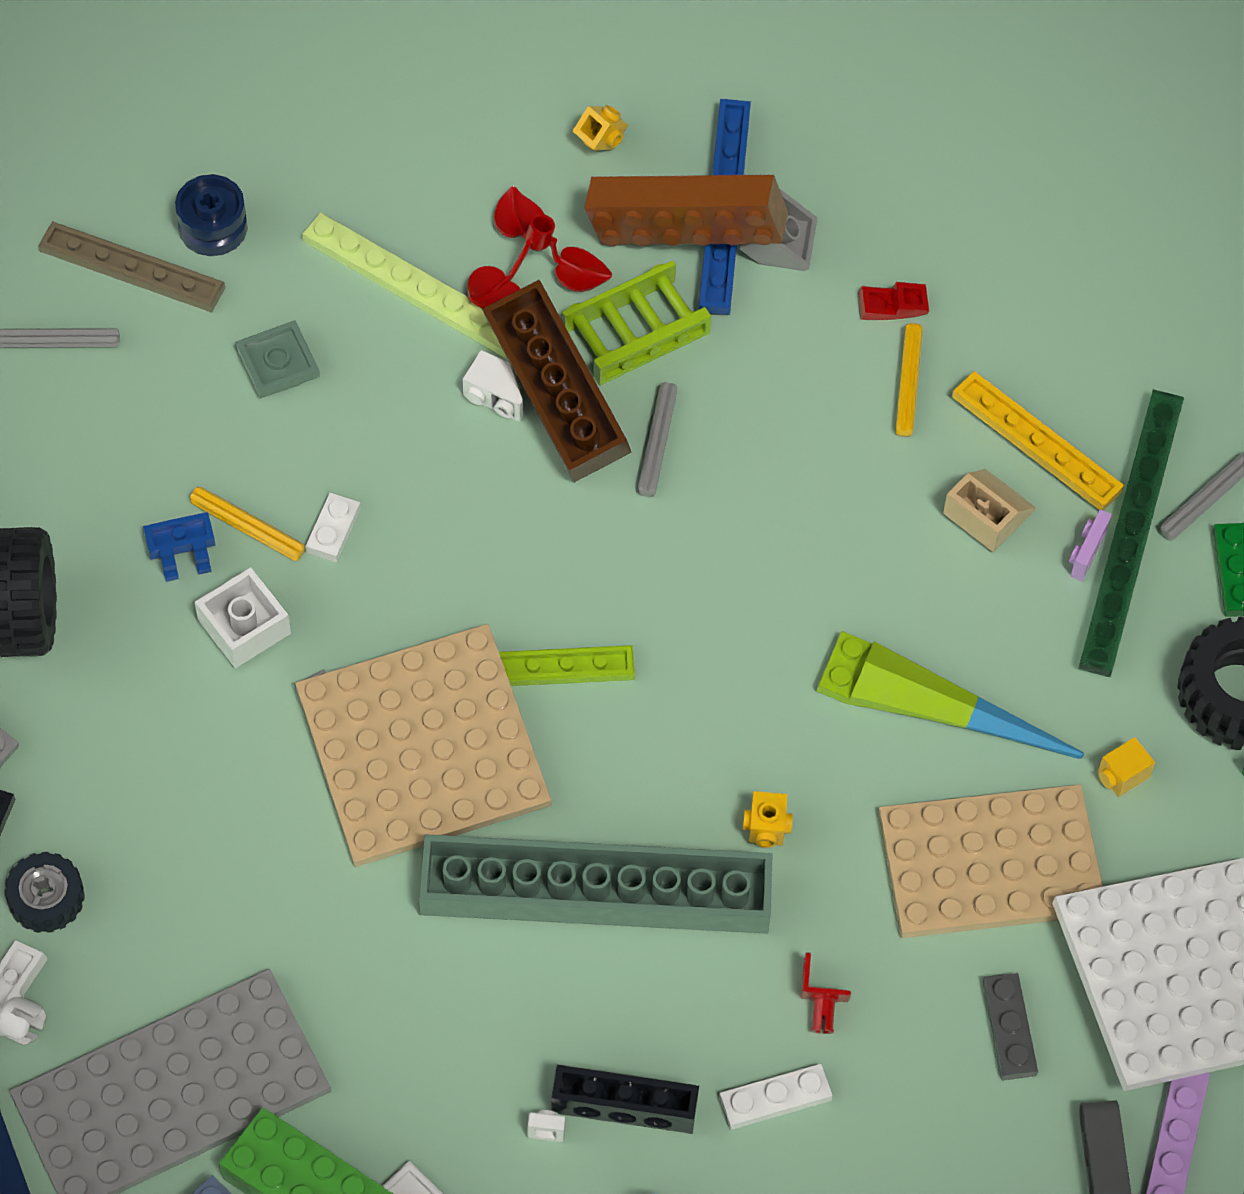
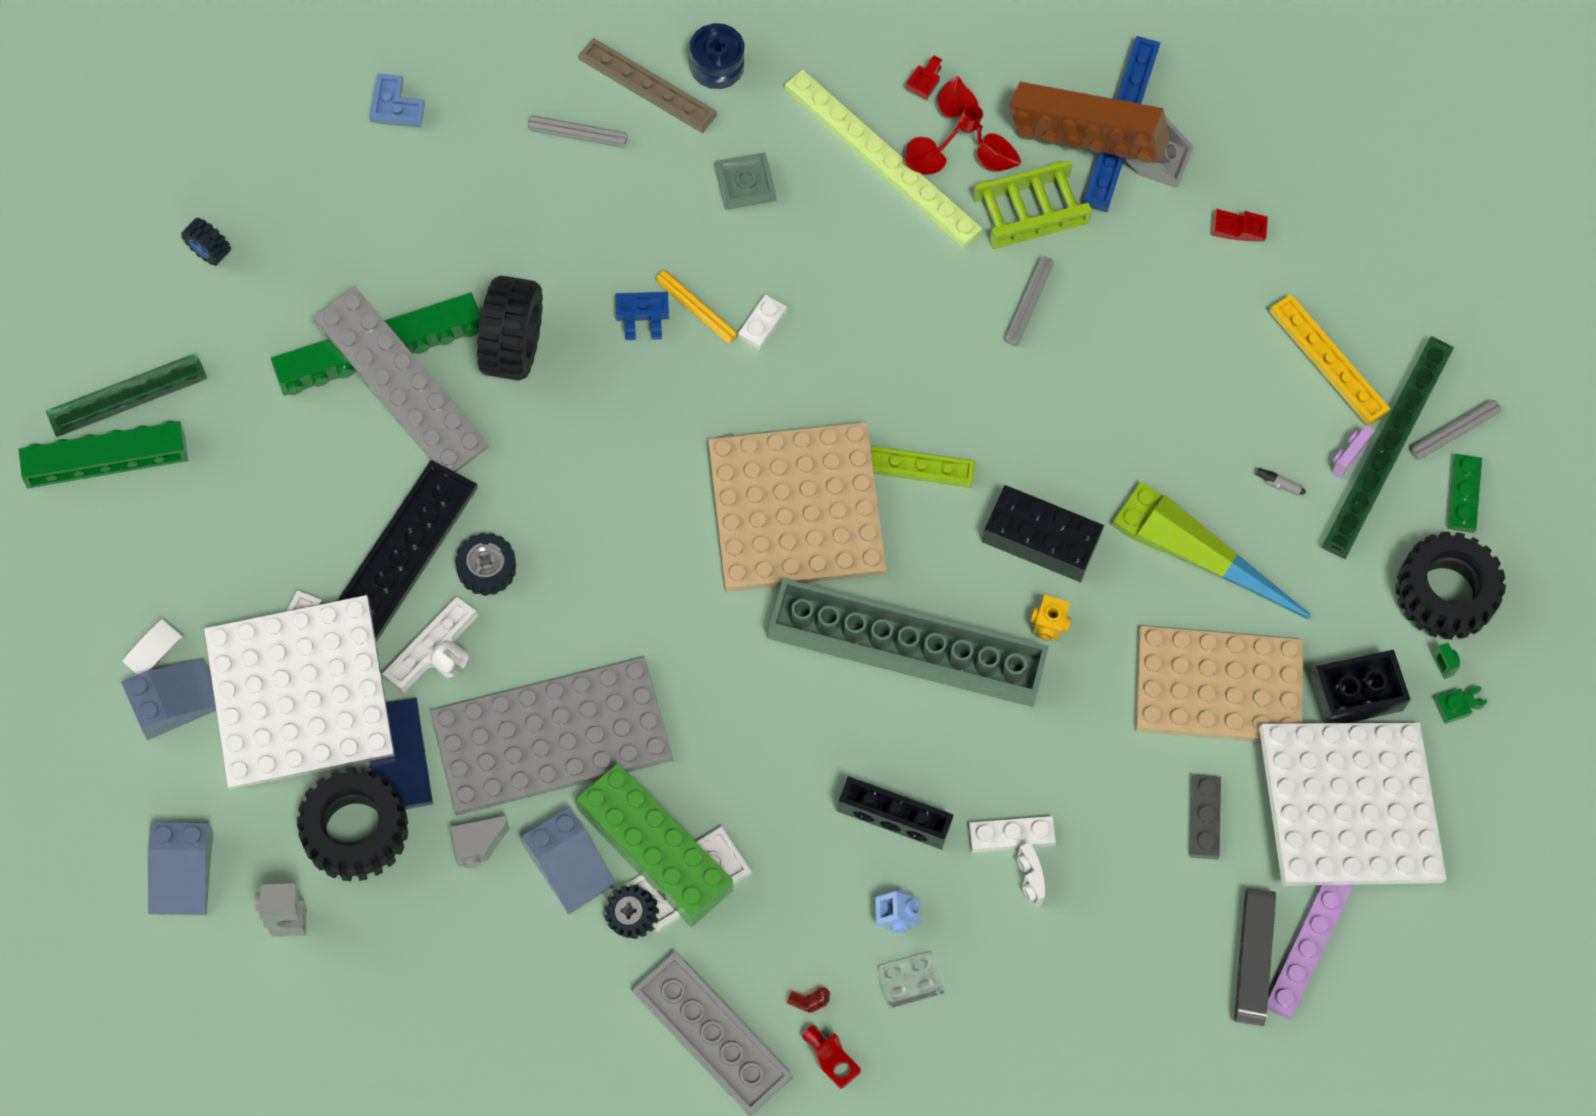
camera: 10 degrees right, 5 degrees up
white brick [195,567,291,669] -> none
white slope [463,350,523,422] -> none
reddish brown brick [482,279,632,483] -> none
white plate [528,1110,565,1142] -> none
yellow brick [573,105,628,151] -> none
red bracket [801,952,851,1034] -> none
yellow axle [895,323,923,437] -> none
tan slope [943,469,1036,552] -> none
yellow brick [1098,737,1156,797] -> none
none -> red plate [906,55,943,100]
none -> black brick [982,485,1104,583]
none -> white slope [1017,841,1045,907]
none -> light grey piece [1256,467,1306,495]
none -> black brick [1309,649,1411,723]

